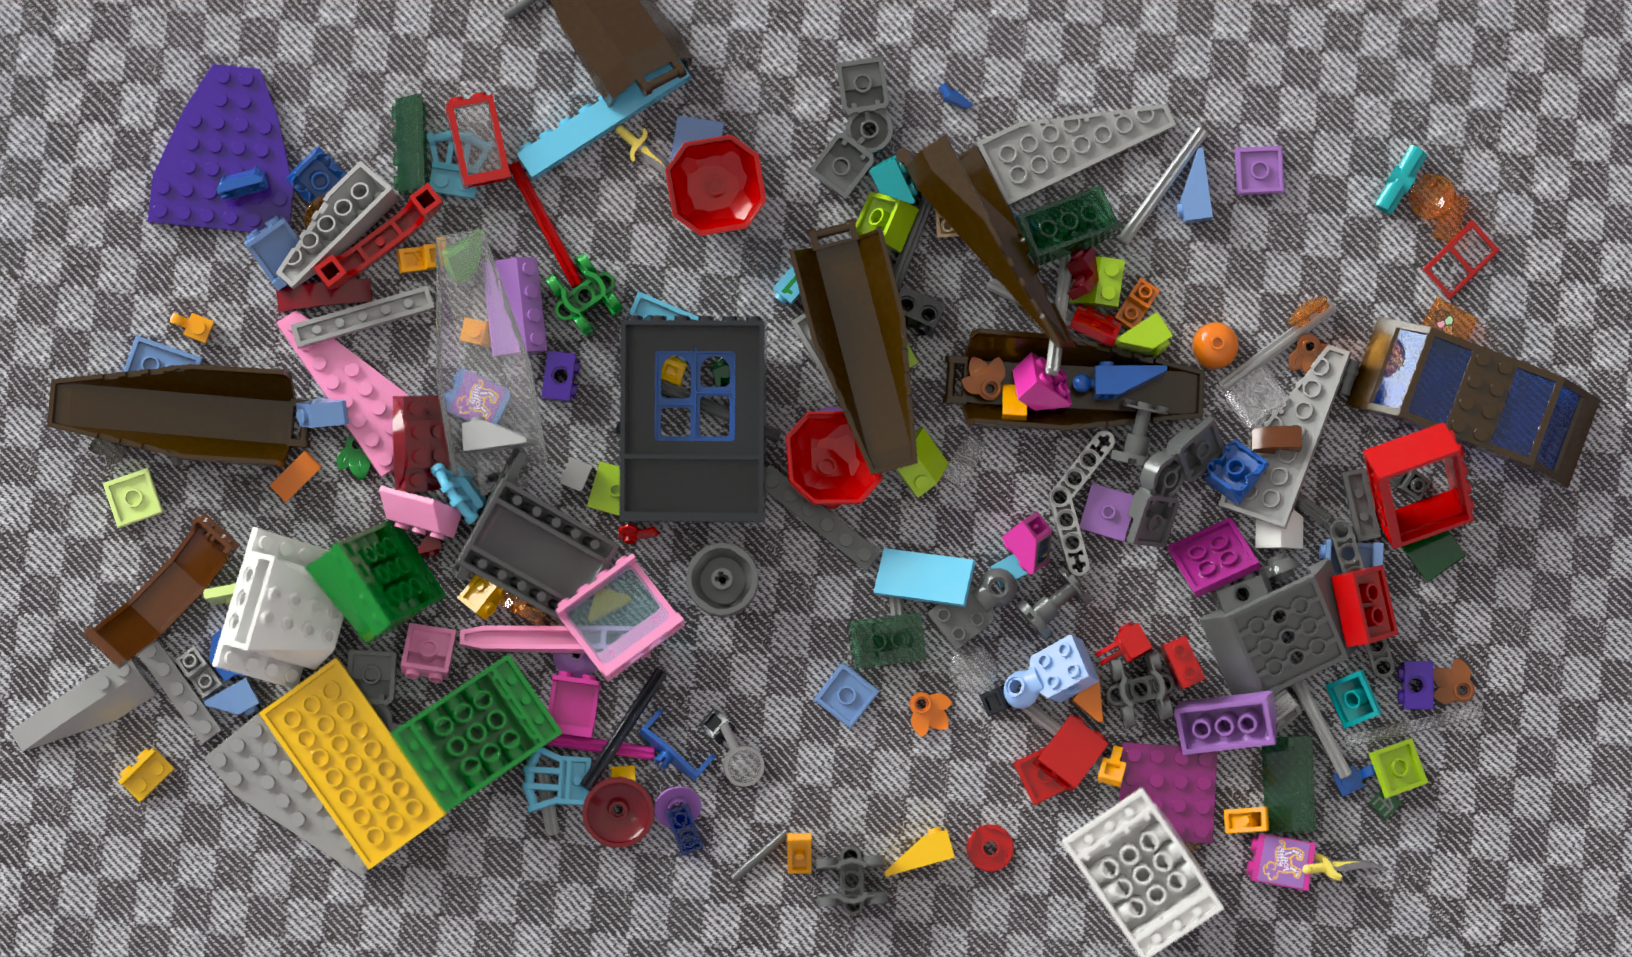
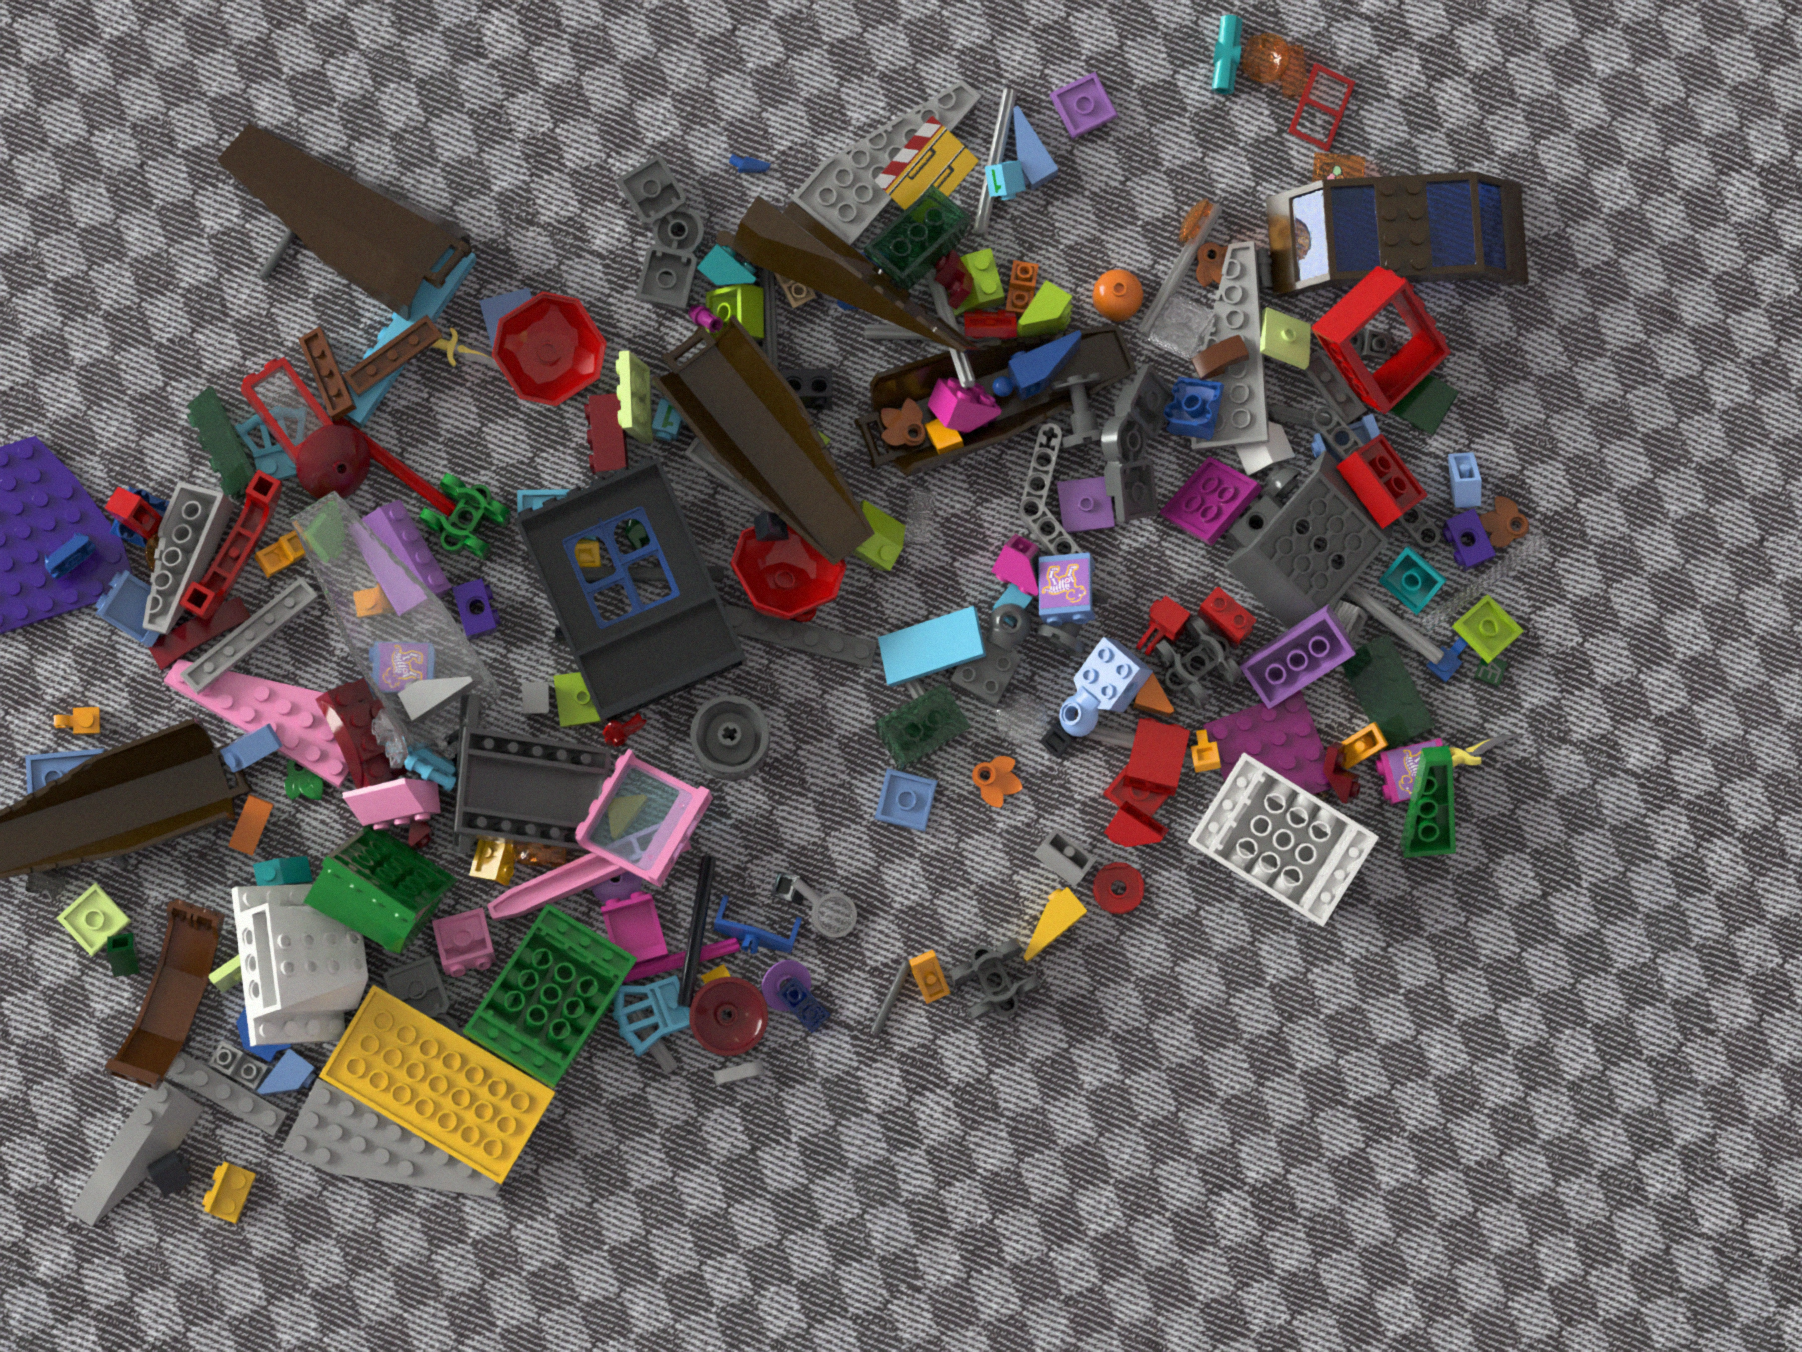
camera: 25 degrees left, 5 degrees down
none -> red slope [105,487,163,541]
none -> dark green brick [107,932,140,977]
none -> black brick [147,1150,192,1197]
none -> teal slope [253,856,313,886]
none -> dark red dish [296,424,370,501]
none -> reddish brown plate [298,326,357,421]
none -> reddish brown plate [343,315,443,397]
none -> clear slope [372,709,409,768]
none -> dark red brick [584,393,629,479]
none -> yellowish green plate [616,351,653,444]
none -> magenta pin [688,304,723,333]
none -> light grey beam [713,1061,765,1086]
none -> black slope [754,511,789,542]
none -> yellow sticker [875,116,979,226]
none -> medium azure brick [985,160,1026,200]
none -> light grey brick [1033,828,1096,887]
none -> panel [1039,552,1095,626]
none -> red slope [1104,801,1169,847]
none -> yellowish green plate [1260,307,1311,370]
none -> dark red slope [1323,742,1361,804]
none -> green wedge [1400,746,1456,858]
none -> light blue slope [1448,452,1482,509]

